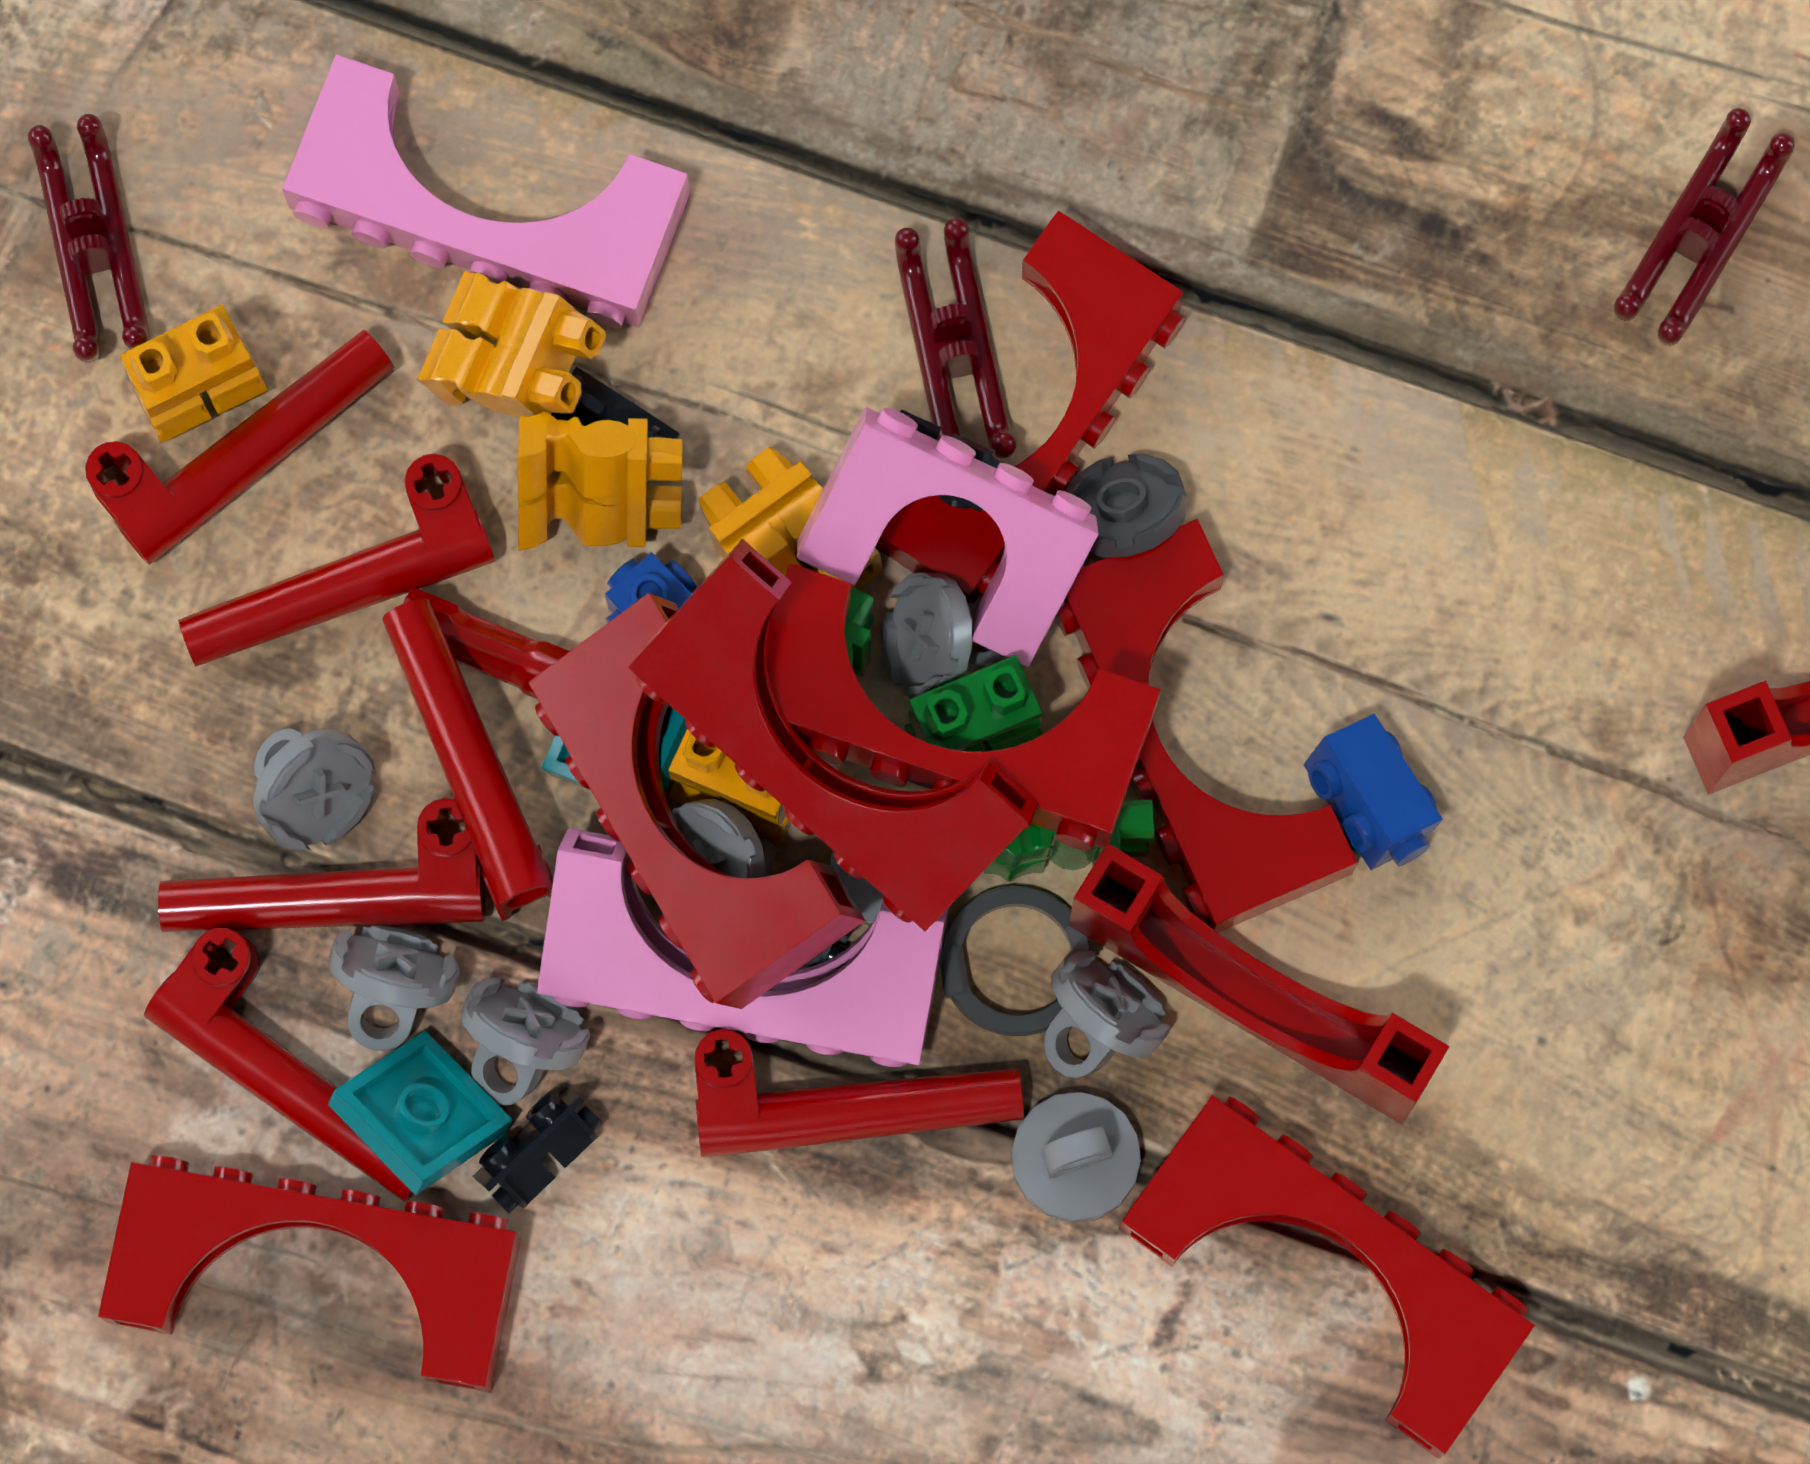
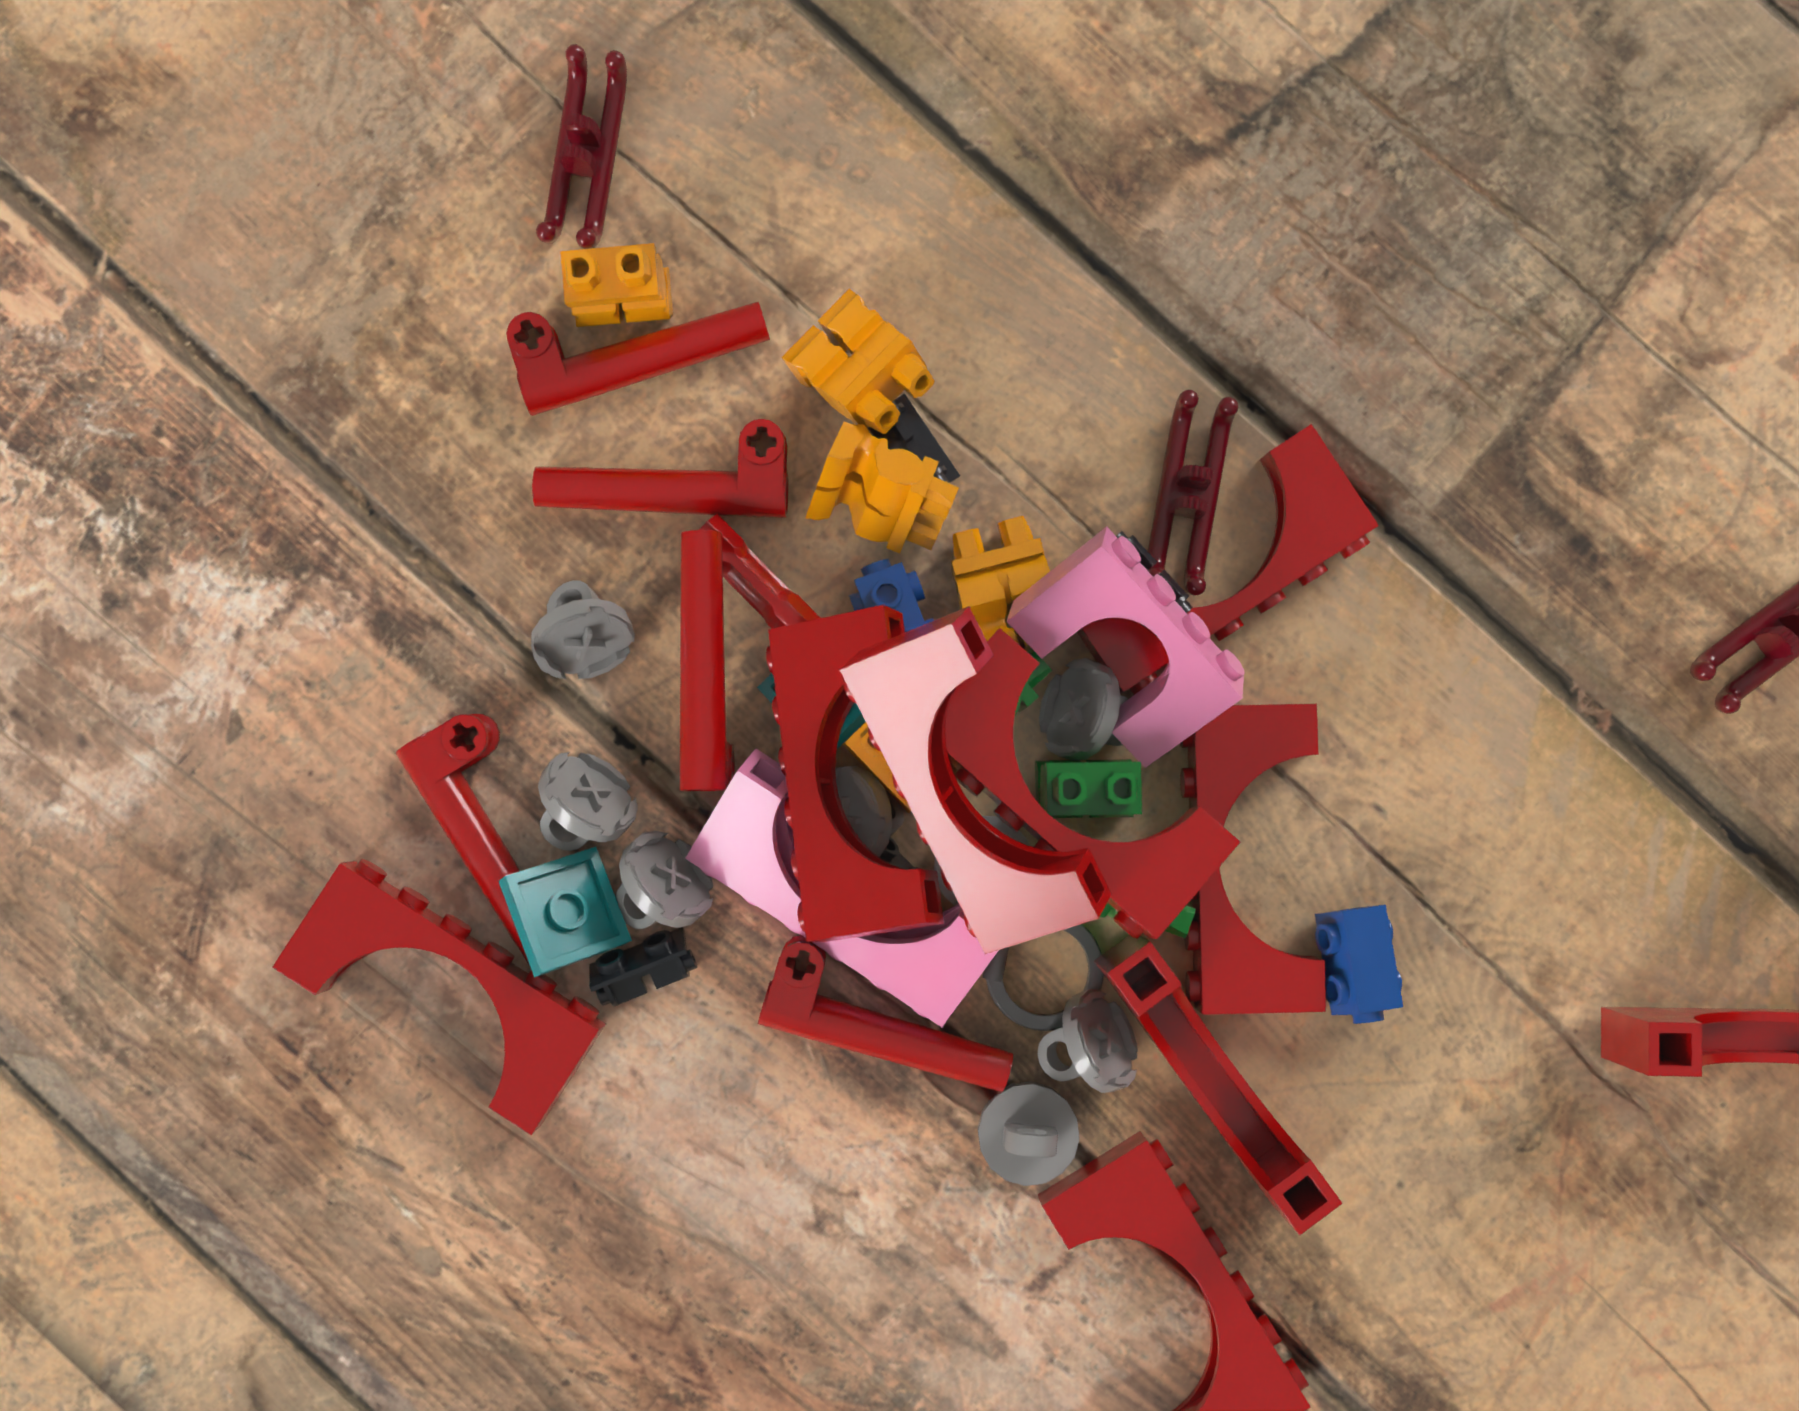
camera: 15 degrees right, 10 degrees up
red axle [158,798,486,932] -> none
bright pink arch [282,54,690,329] -> none
dark grey tile [1064,454,1188,558] -> none

